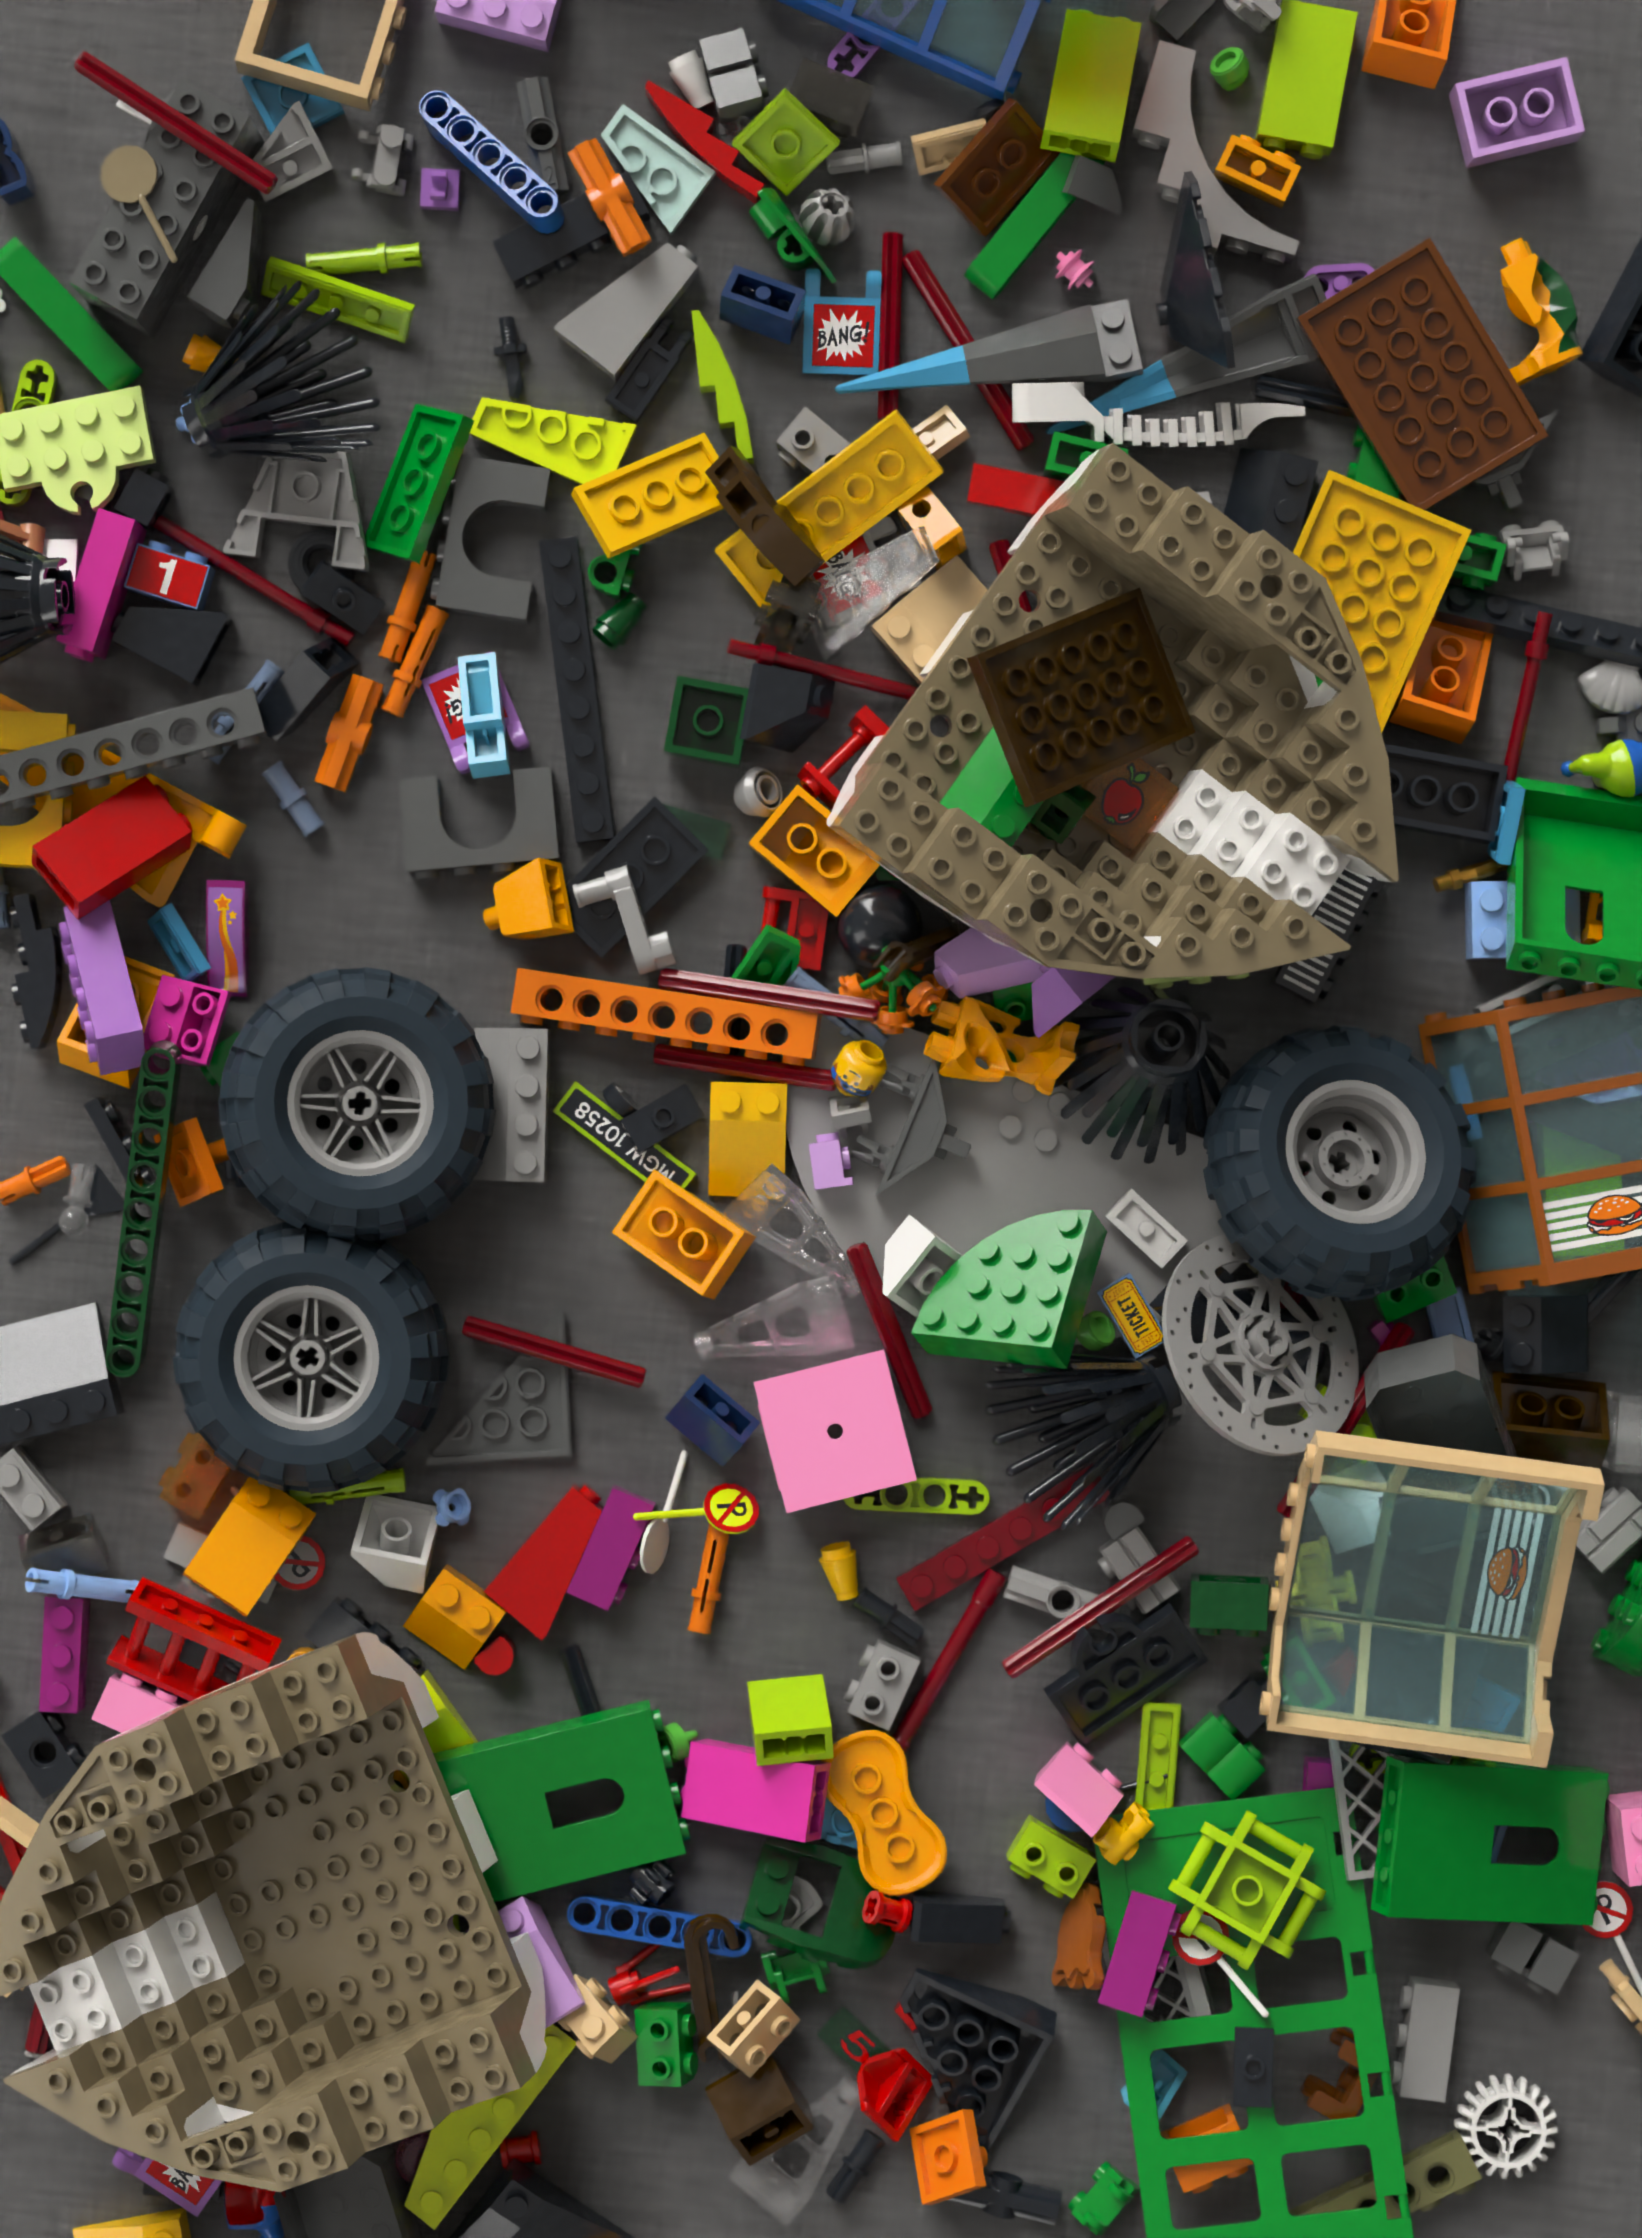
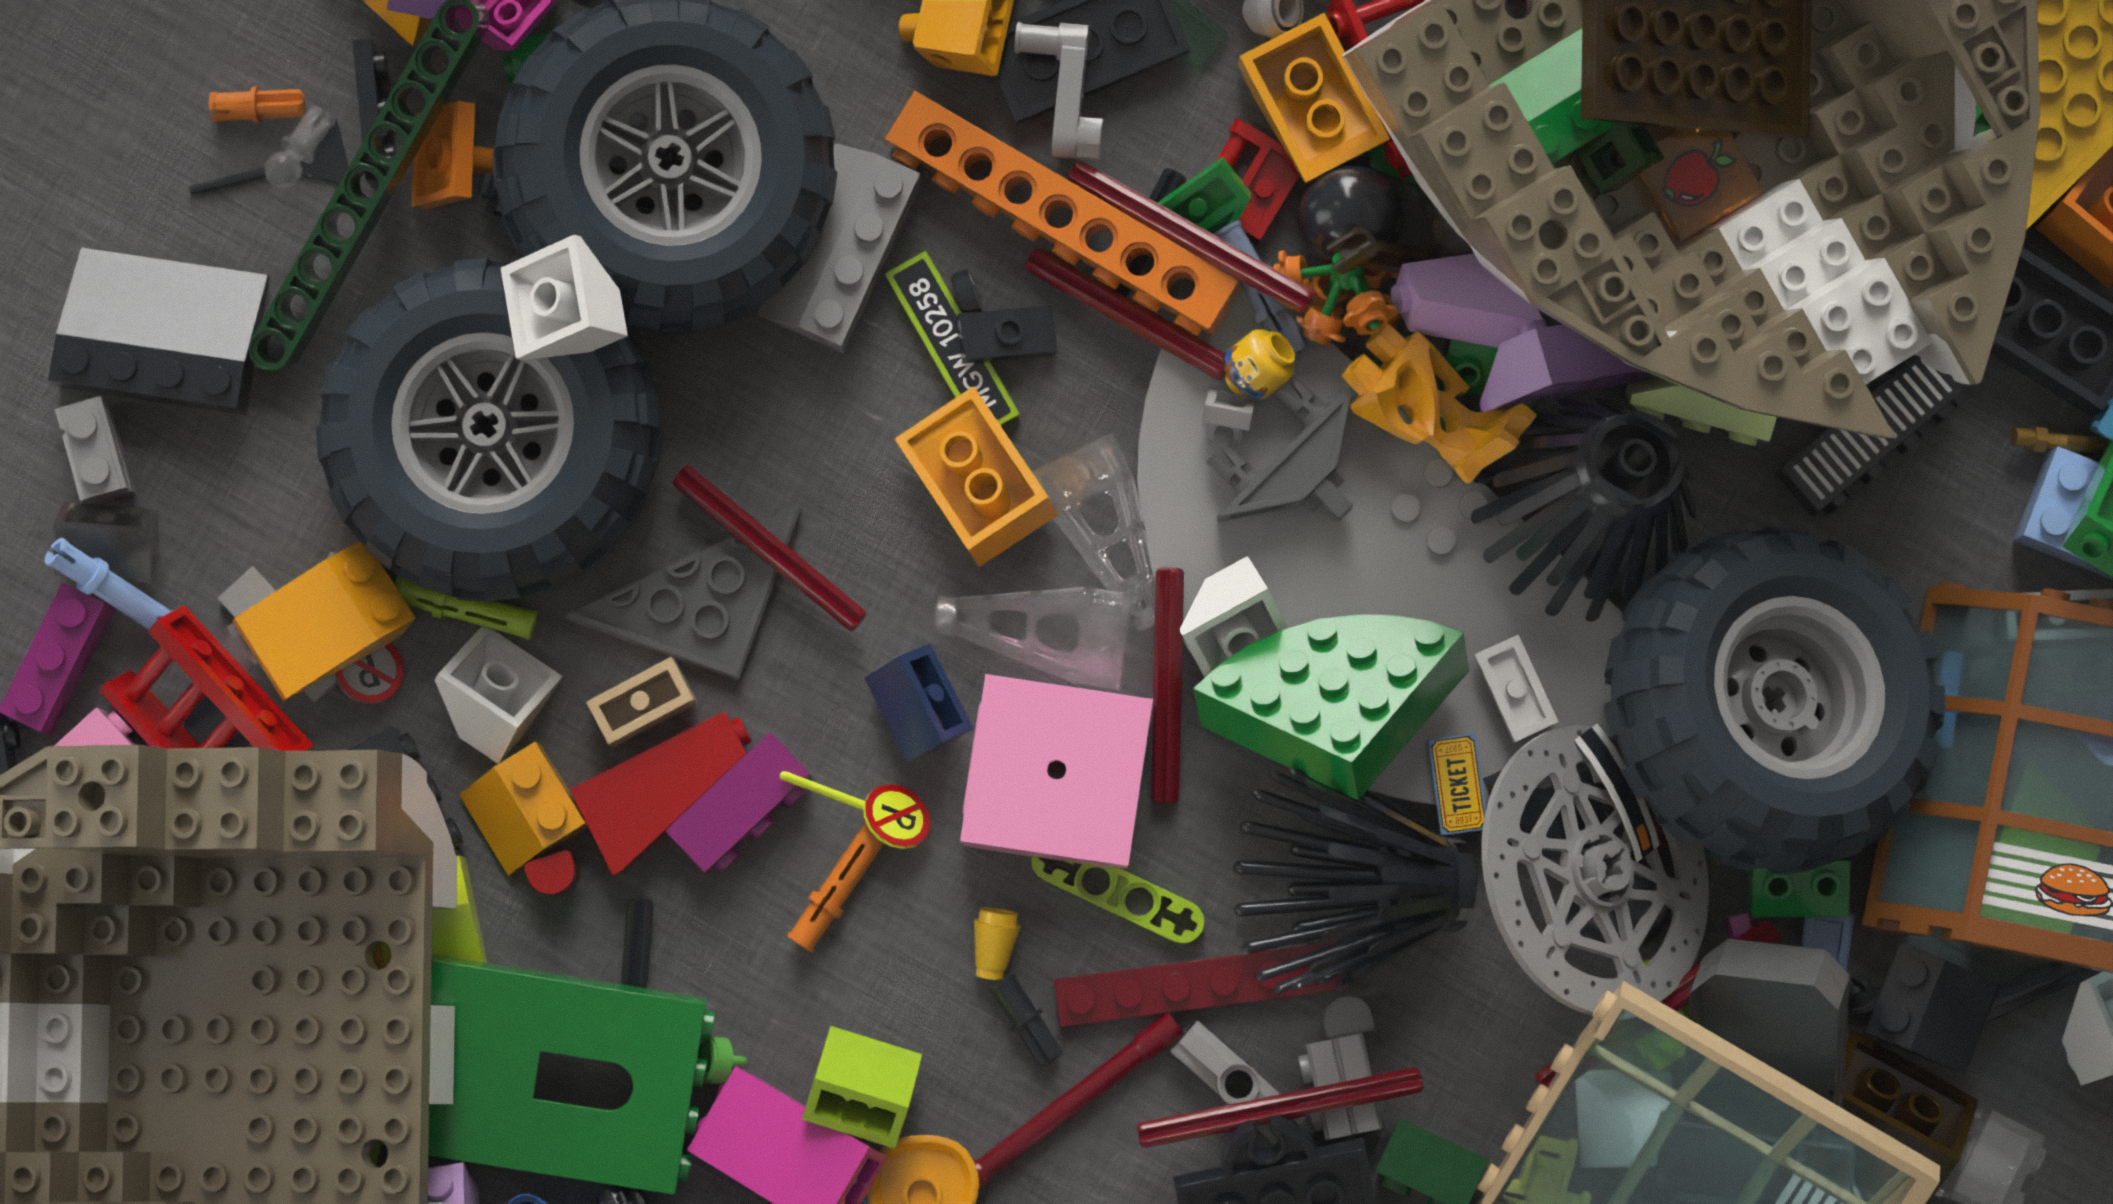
camera: 30 degrees right, 5 degrees down
clear orange brick [158,1432,231,1520] -> none
light blue plate [433,1488,471,1527] -> none
white piece [640,1450,688,1574] -> none
yellow slope [708,1082,787,1198] -> none
lavender brick [809,1132,854,1190] -> none
light grey brick [843,1638,920,1731] -> none
bright green tile [1076,1311,1115,1351] -> none
none -> white slope [501,235,628,360]
none -> tan brick [586,657,698,748]
none -> sticker [1574,723,1659,862]

